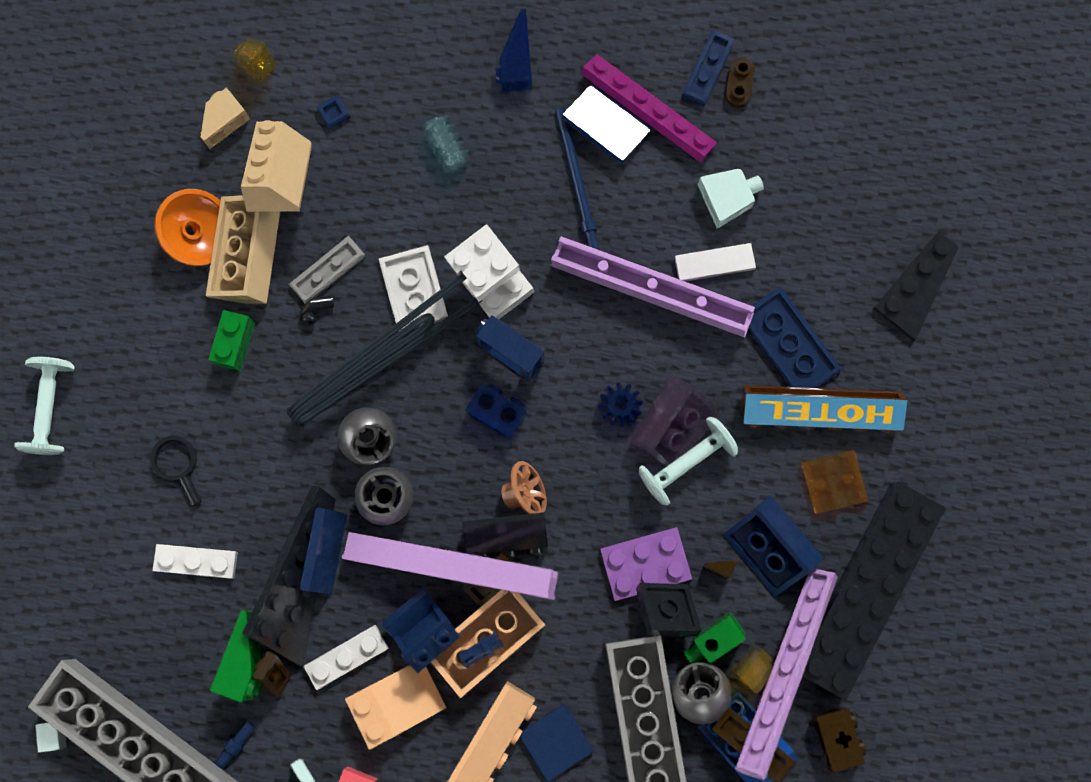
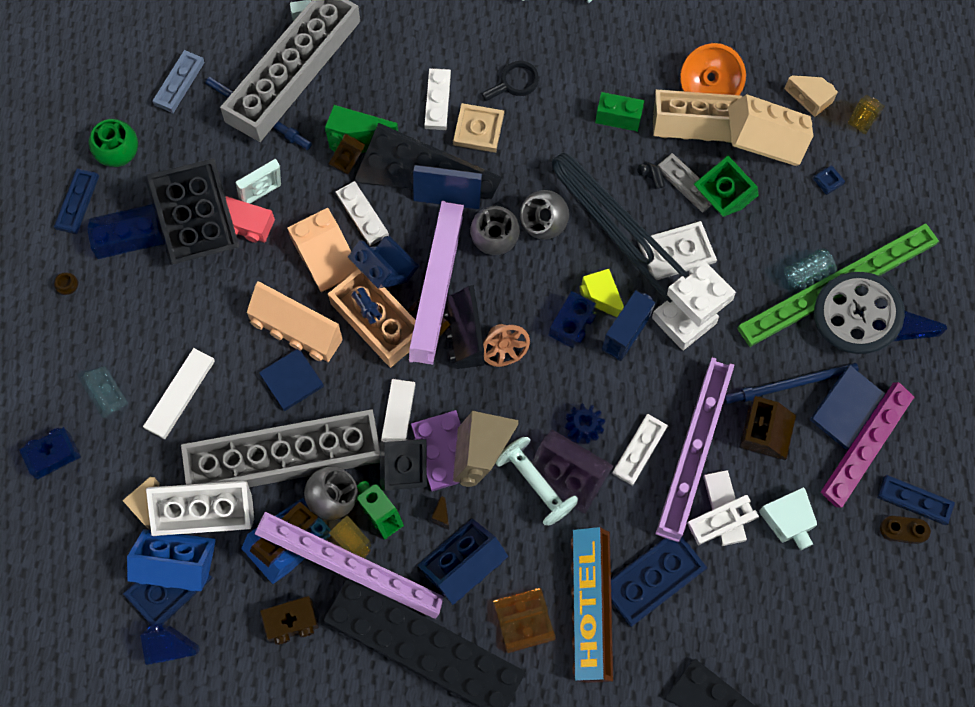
camera: 85 degrees right, 10 degrees down
none -> white tile [381,379,415,441]
none -> tan plate [453,103,504,153]
none -> dark tan slope [453,411,518,487]
none -> neon yellow slope [580,269,624,317]
none -> white tile [612,414,668,486]
none -> white plate [687,495,759,545]
none -> green slope [694,156,759,217]
none -> bright green plate [737,224,939,347]
none -> dark brown slope [739,396,796,460]
none -> wedge [814,272,905,354]

